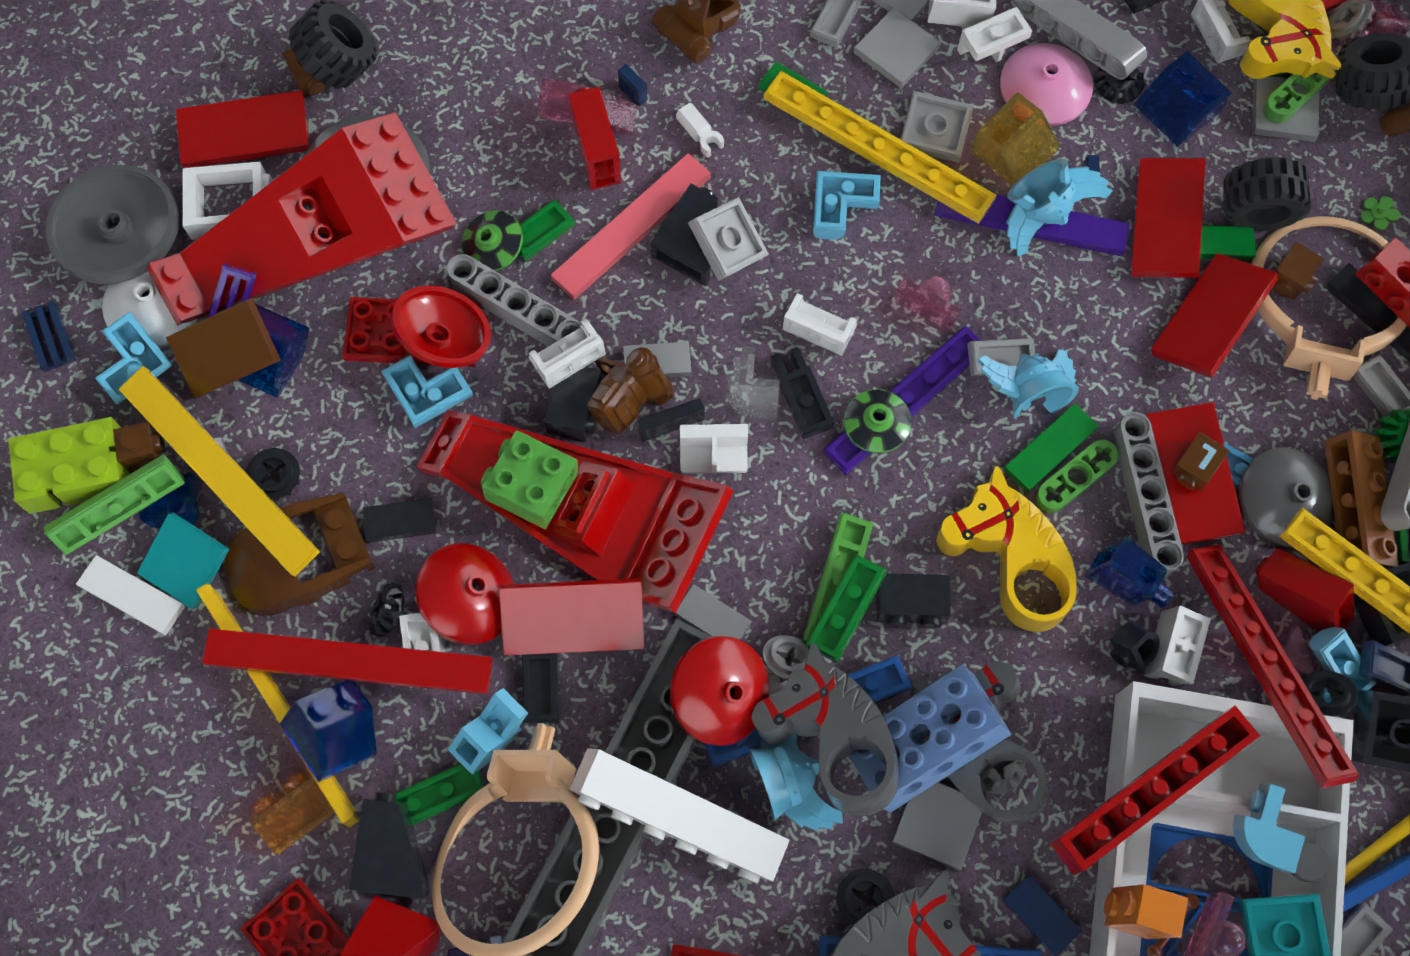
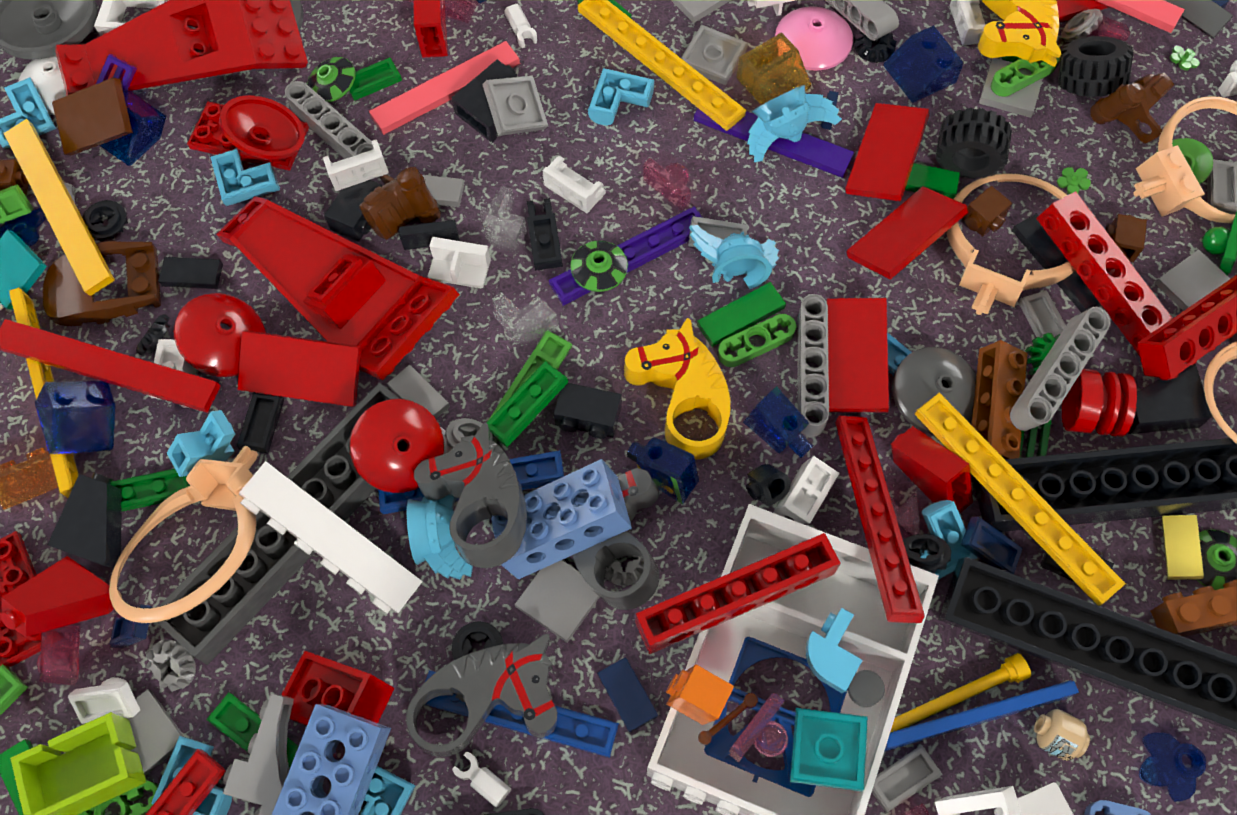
camera: 15 degrees right, 5 degrees down
bright green brick [481,430,579,530] -> none
reddish brown brick [1172,432,1230,491] -> none
none -> clear brick [492,292,559,345]
none -> clear blue torso [627,437,699,504]

